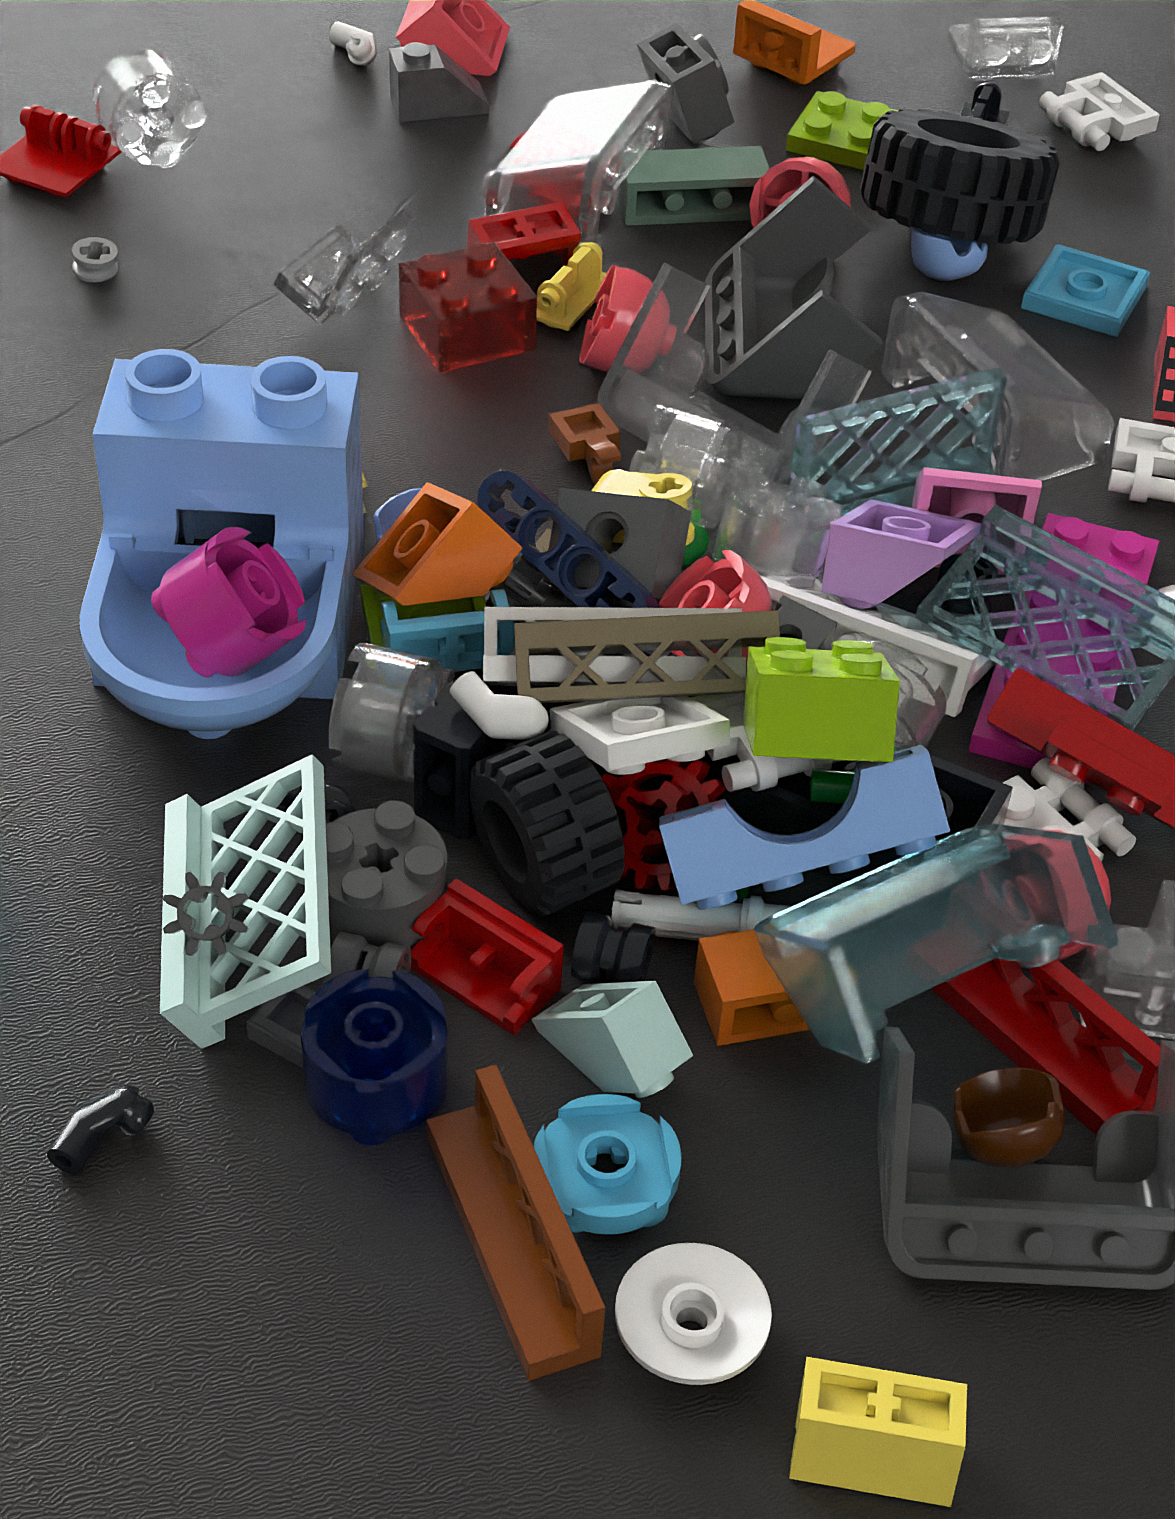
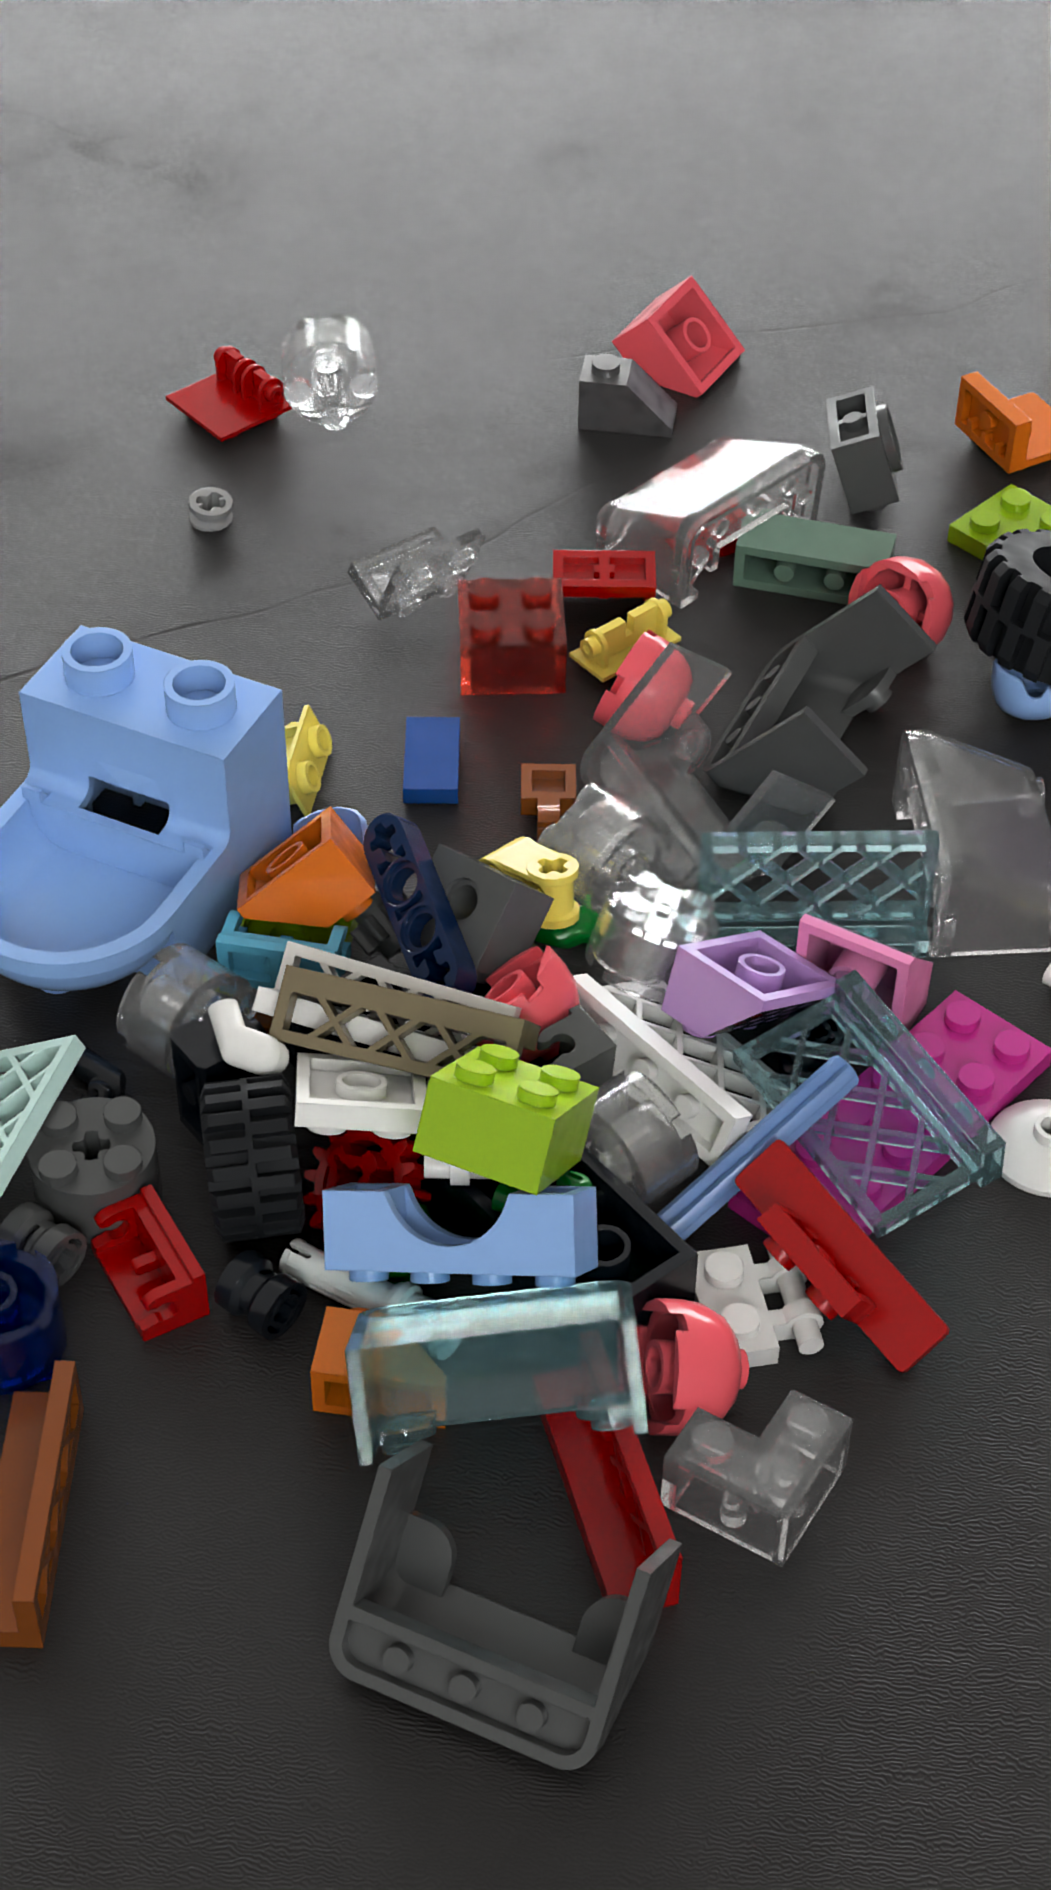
camera: 25 degrees right, 0 degrees up
dark pink brick [151,527,306,678] -> none
white arm [329,22,377,66] -> none
light aqua slope [531,981,693,1098] -> none
medium azure plate [534,1094,681,1234] -> none
white dish [615,1243,772,1385] -> none
light yellow hinge [789,1357,967,1507] -> none
reddish brown hair [953,1067,1065,1167] -> none
none -> blue tile [403,717,460,804]
none -> medium blue axle [657,1055,859,1241]

